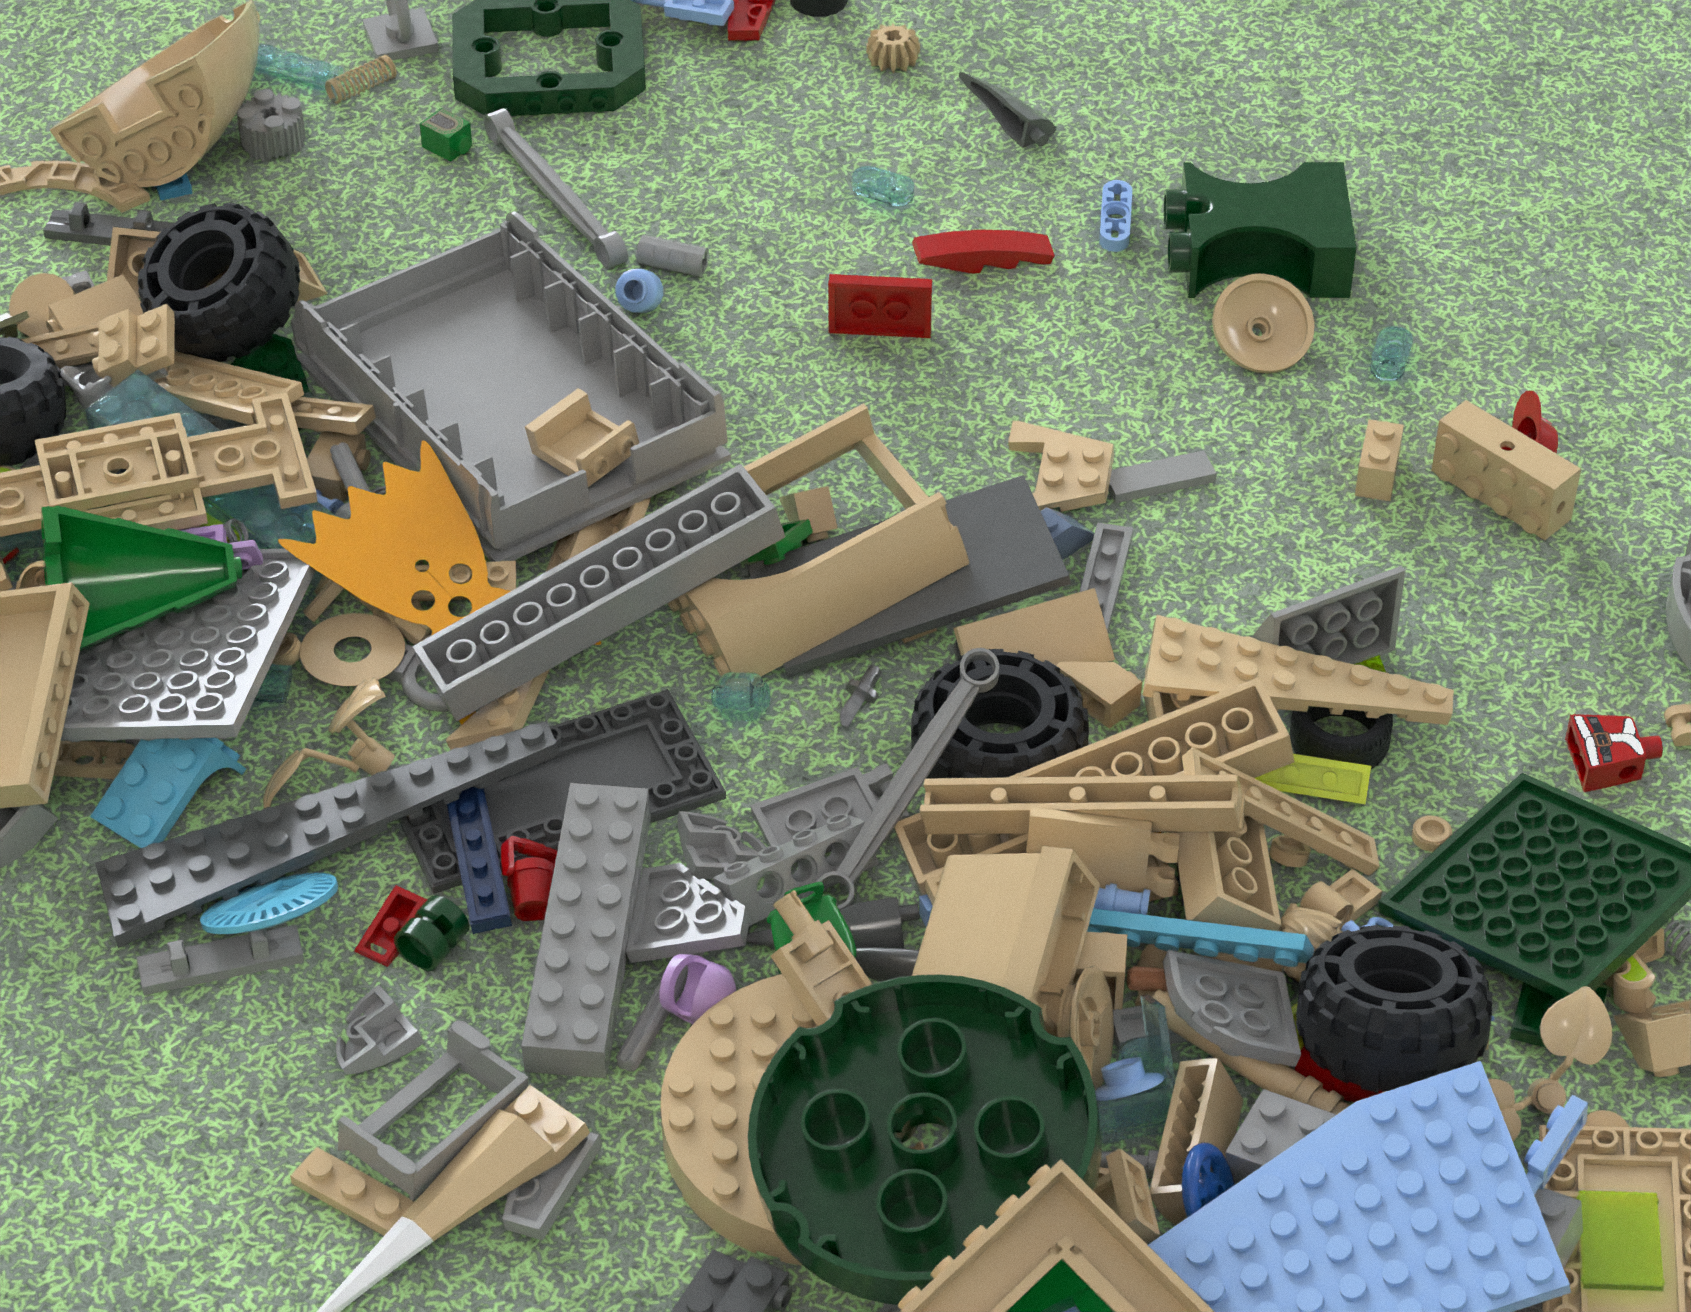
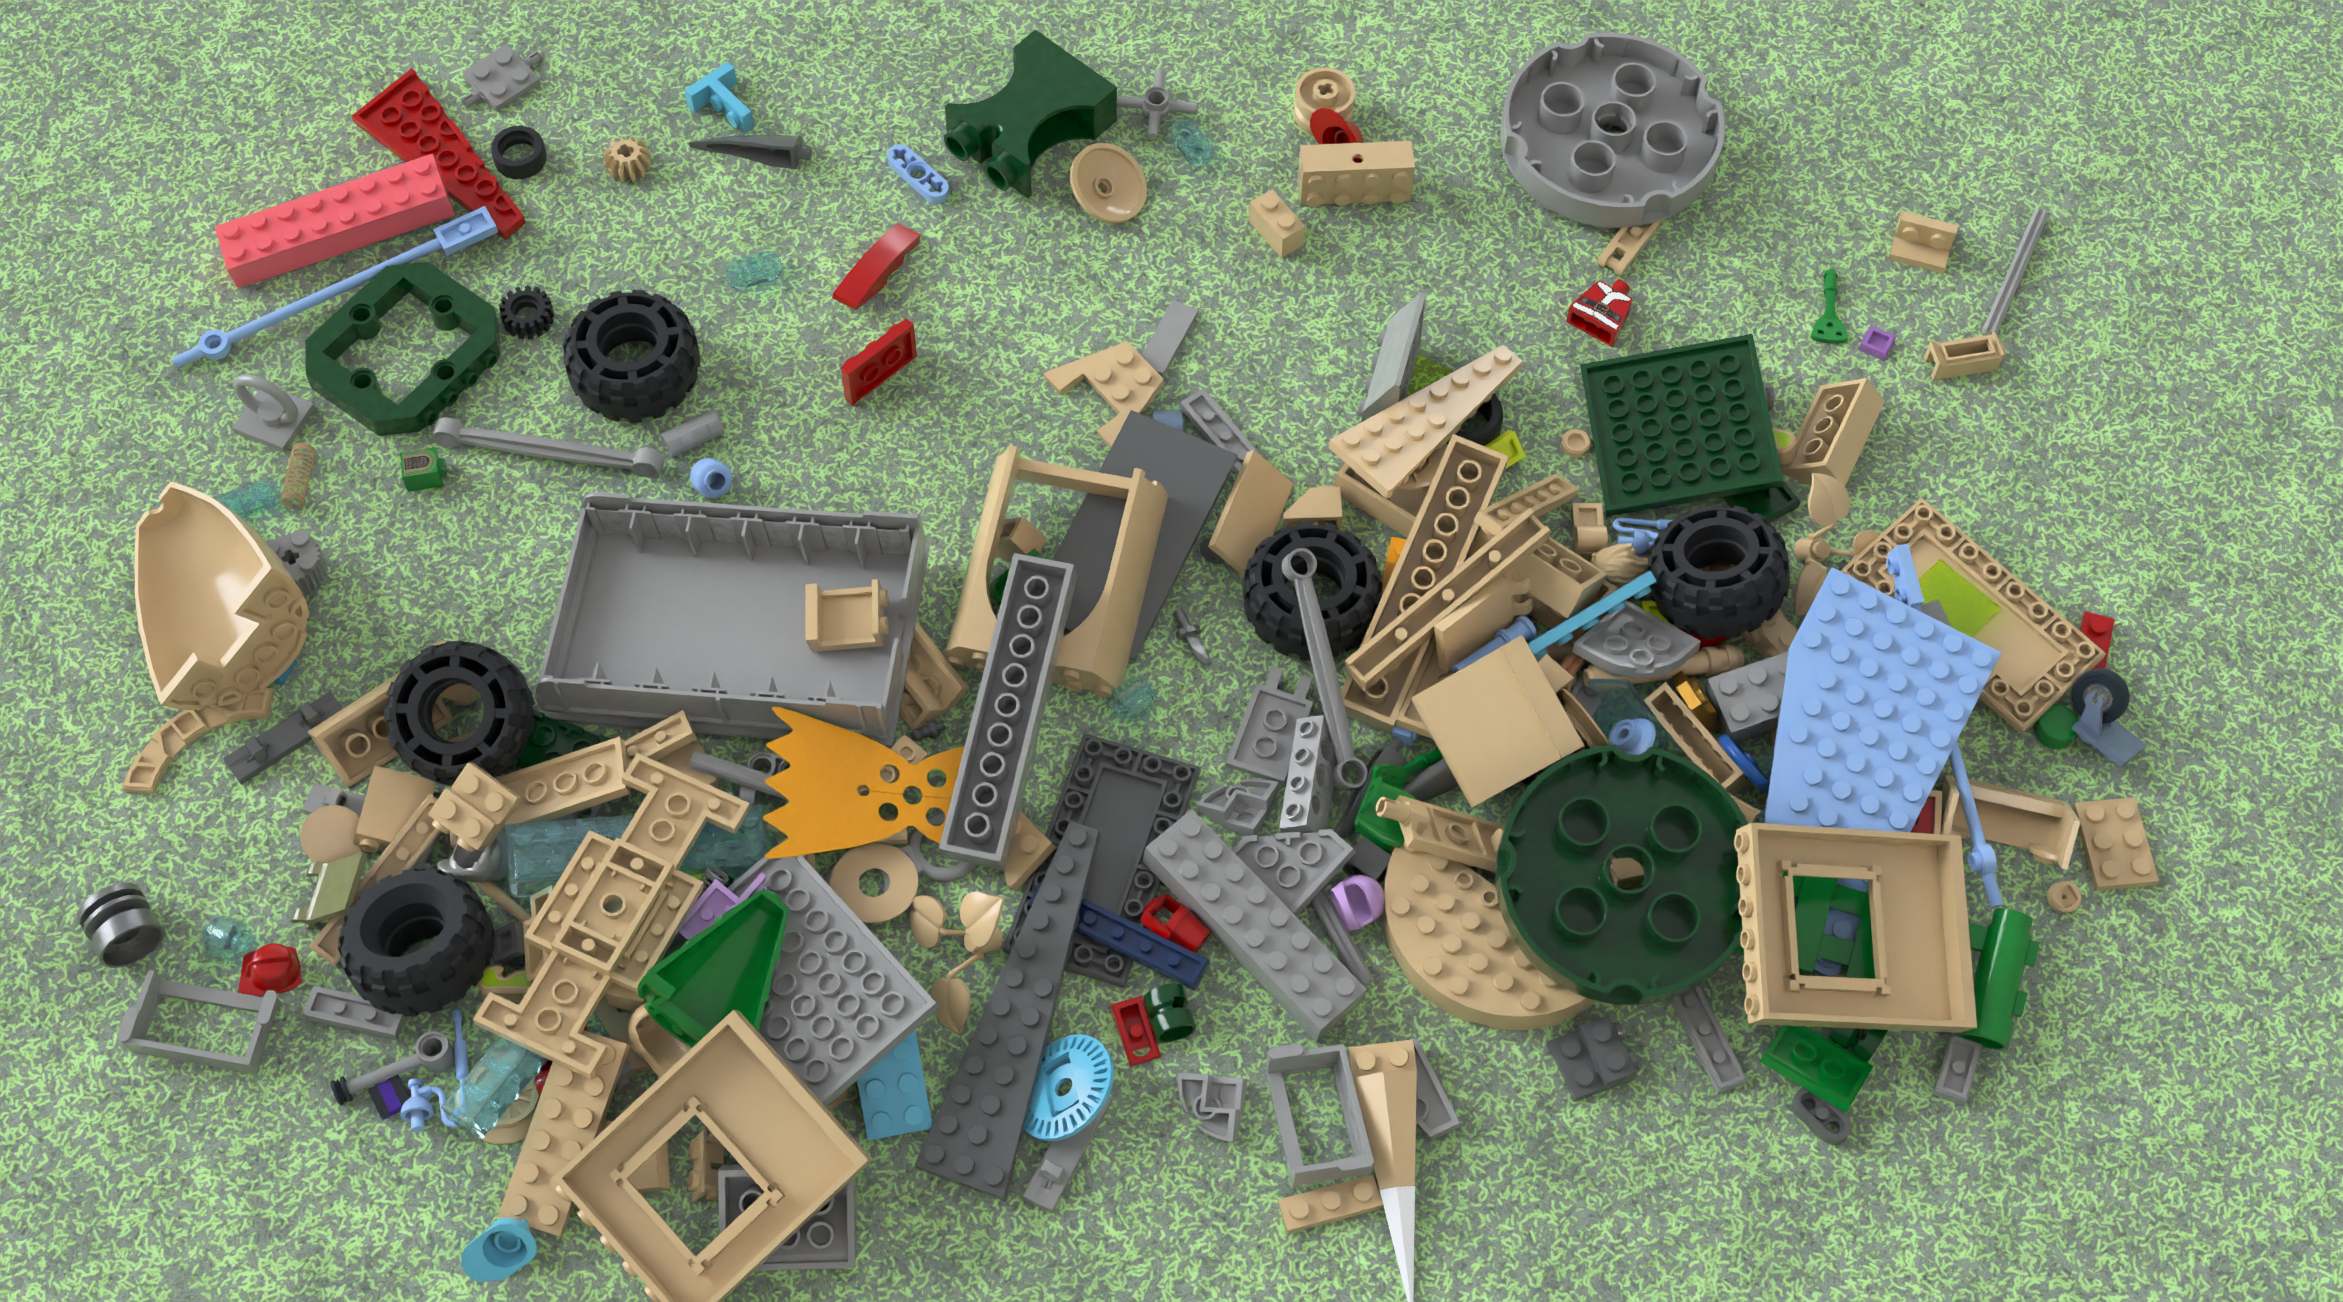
camera: 50 degrees left, 15 degrees up
none -> black tyre [499,286,554,340]
none -> black tyre [563,289,700,423]
none -> medium azure bracket [684,62,754,133]
none -> light grey bar [1117,69,1198,140]
none -> tan wheel [1294,67,1356,135]
none -> dark grey brick [1343,836,1391,884]
none -> green piece [1372,747,1443,789]
none -> pearl gold plate [1672,670,1720,733]

